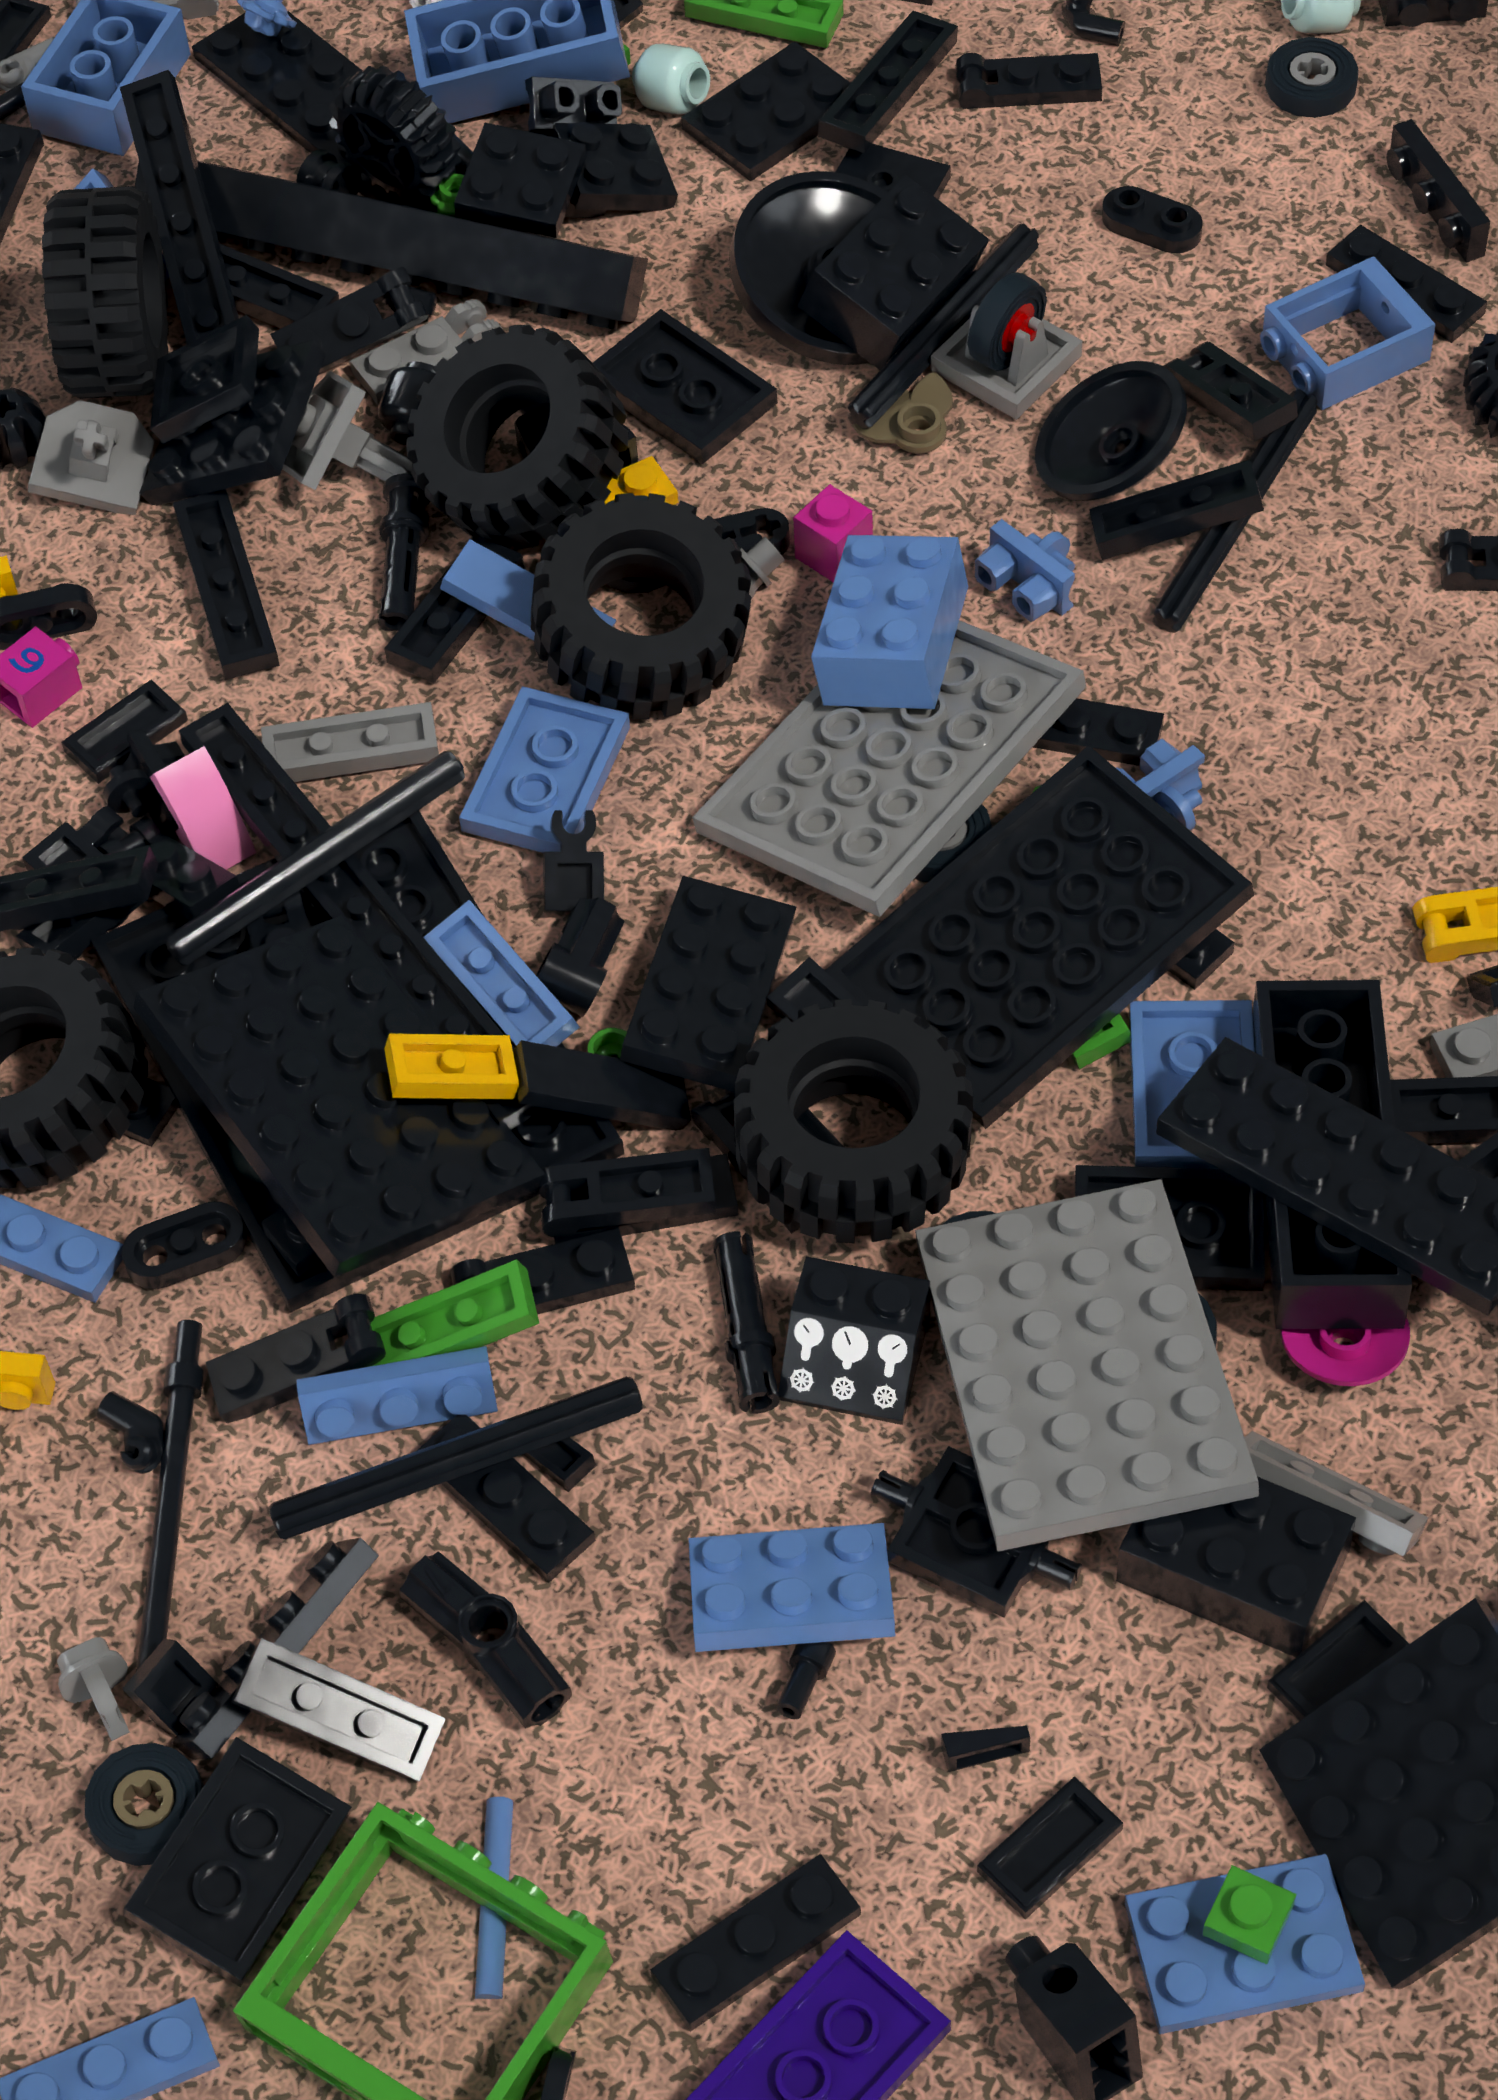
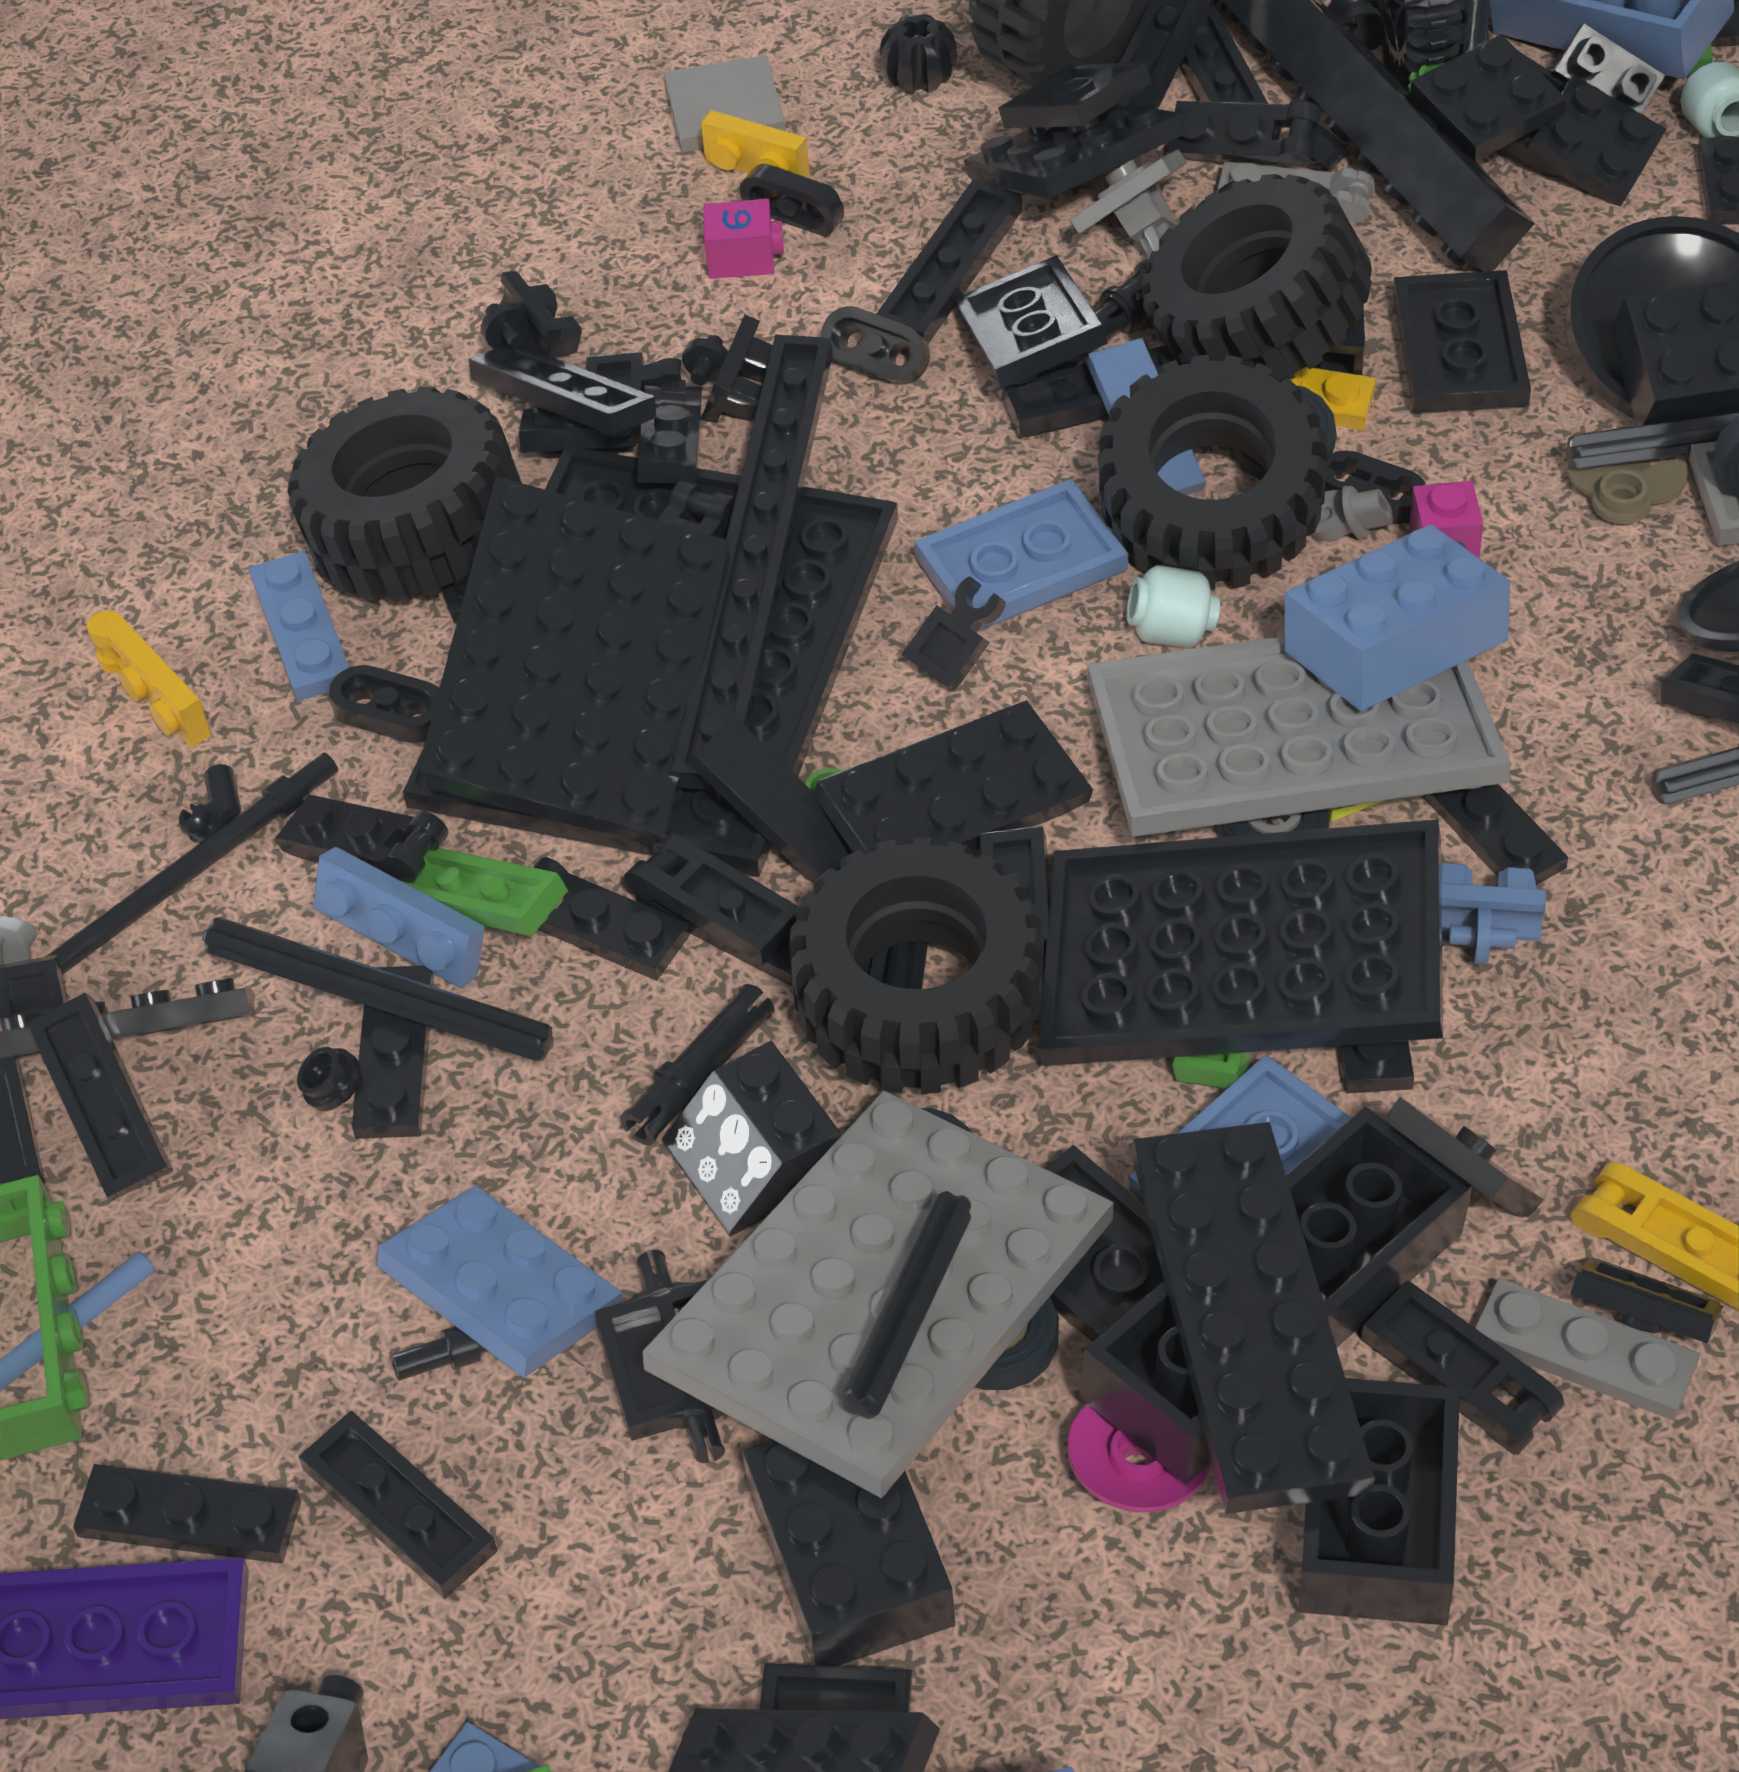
camera: 45 degrees right, 5 degrees down
light grey piece [28,400,154,515] -> none
black tile [61,680,188,784] -> none
bright pink slope [150,746,256,870] -> none
black axle [165,751,465,966] -> none
light grey plate [261,702,439,782] -> none
yellow plate [384,1033,519,1099] -> none
black piece [399,1551,572,1729] -> none
medium blue plate [423,900,580,1047] -> none
black piece [524,1437,597,1492] -> none
black piece [536,897,625,1017] -> none
black piece [941,1726,1030,1772] -> none
medium blue hips [975,519,1075,622] -> none
black tile [977,1776,1123,1920] -> none
light grey plate [1244,1431,1429,1556] -> none
none -> black plate [297,1047,360,1111]
none -> black plate [298,1410,498,1599]
none -> black plate [821,306,930,385]
none -> black axle [842,1191,971,1419]
none -> black plate [954,255,1108,388]
none -> light aqua head [1127,565,1220,648]
none -> black plate [1386,1097,1544,1218]

